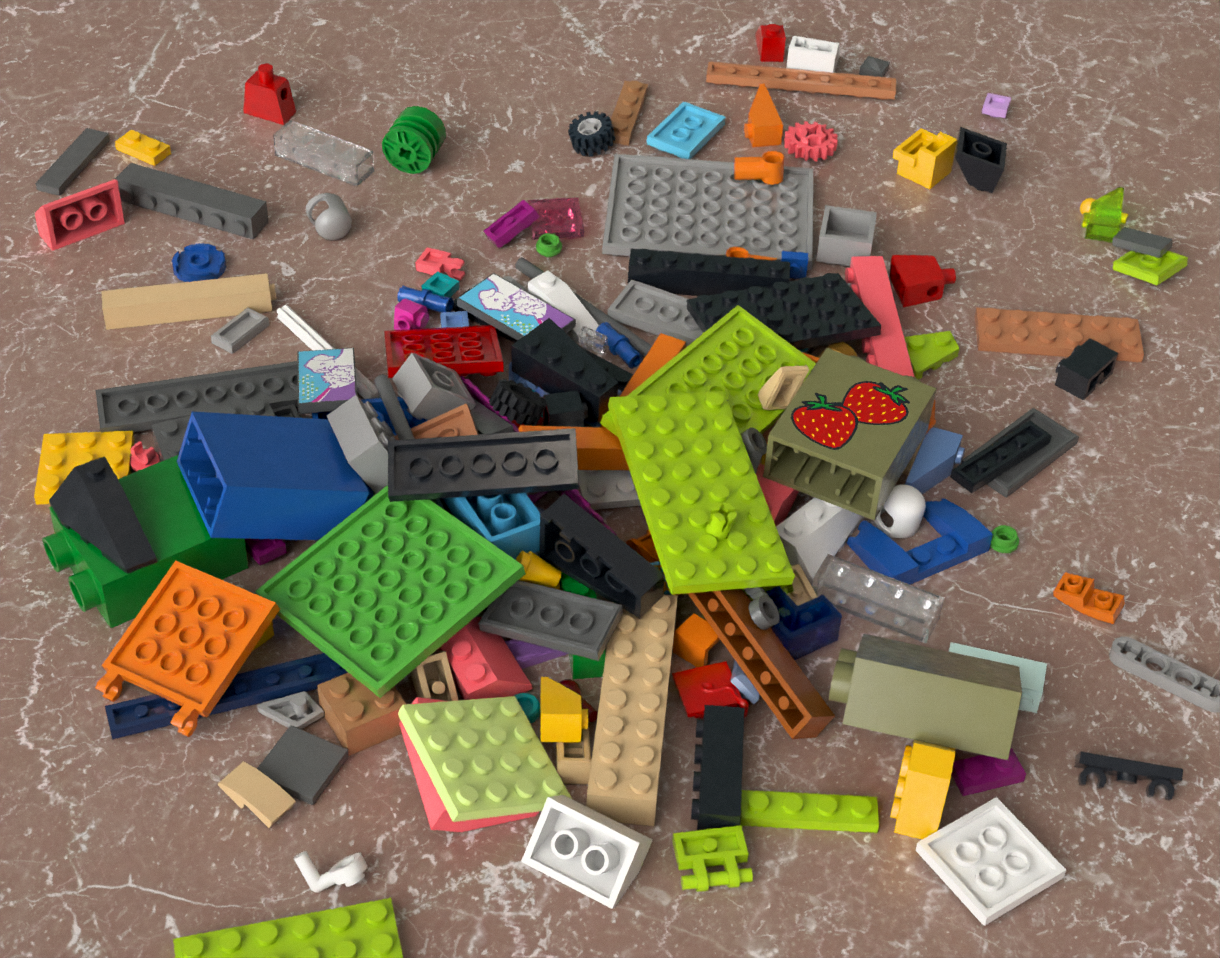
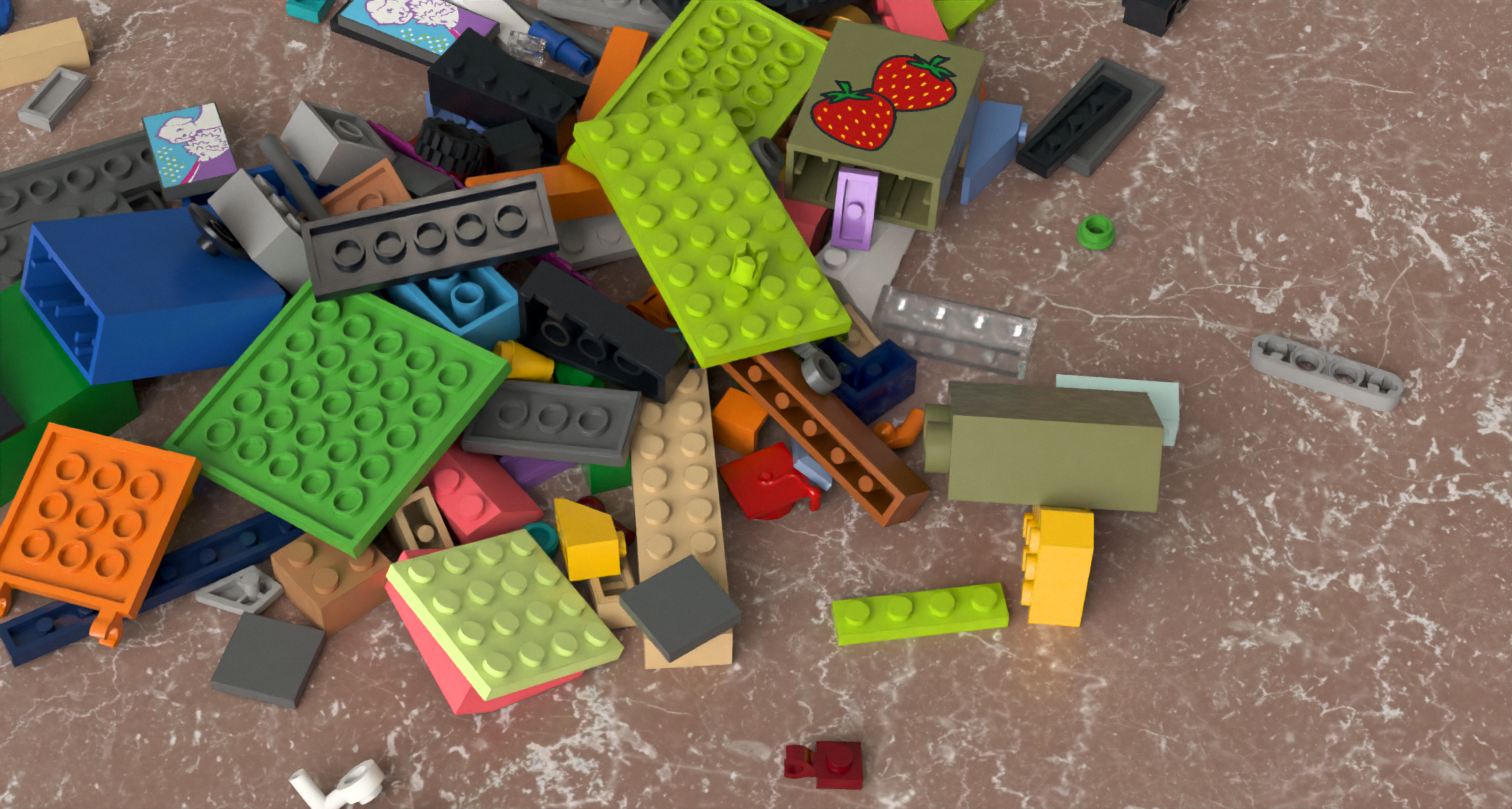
camera: 10 degrees left, 5 degrees up
tan slope [218,761,296,828] -> none
magenta plate [245,539,287,566] -> none
white axle [277,305,380,399] -> none
red plate [384,325,504,378] -> none
dark pink plate [394,298,429,330] -> none
blue pin [397,285,454,312] -> none
medium blue tile [440,311,469,328] -> none
white slope [521,795,653,909] -> none
lime plate [672,825,753,892] -> none
black brick [691,705,744,830] -> none
tan slope [758,365,809,410] -> none
blue wedge [847,499,993,593] -> none
white helmet [874,484,926,538] -> none
white plate [916,797,1066,926] -> none
magenta plate [951,748,1026,796] -> none
orange slope [1053,572,1125,624] -> none
black plate [1074,752,1183,801] -> none
none -> black dish [187,203,252,262]
none -> dark grey tile [619,554,743,663]
none -> dark red plate [784,741,863,790]
none -> medium lavender plate [830,166,880,252]
none -> orange arm [873,409,924,450]

